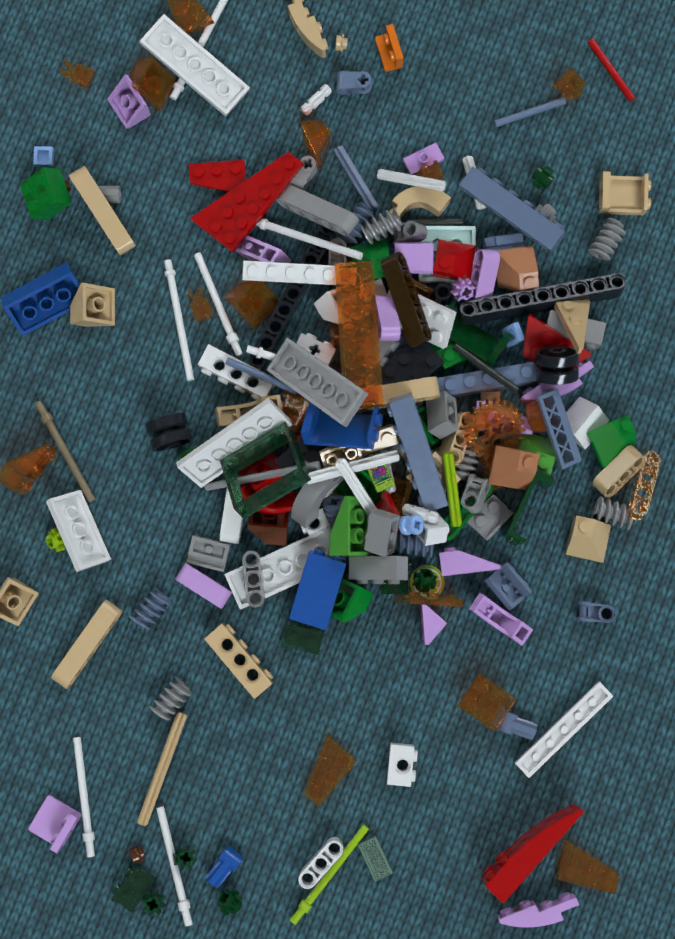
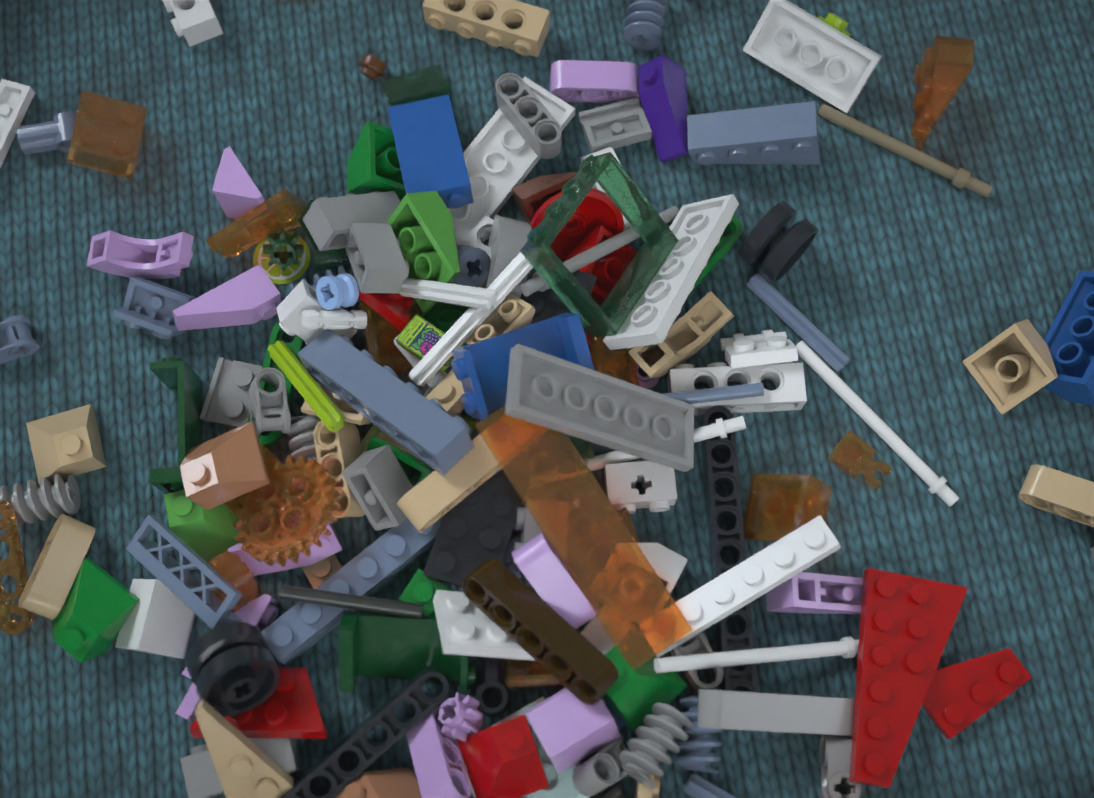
camera: 145 degrees right, 10 degrees down
white bar [194,252,243,357] -> none
light blue plate [501,322,525,347] -> none
none -> reddish brown plate [358,53,387,81]
none -> dark purple slope [638,55,689,163]
none -> sand blue wedge [687,101,820,165]
none -> white plate [720,330,798,368]
none -> sand blue axle [747,273,850,371]

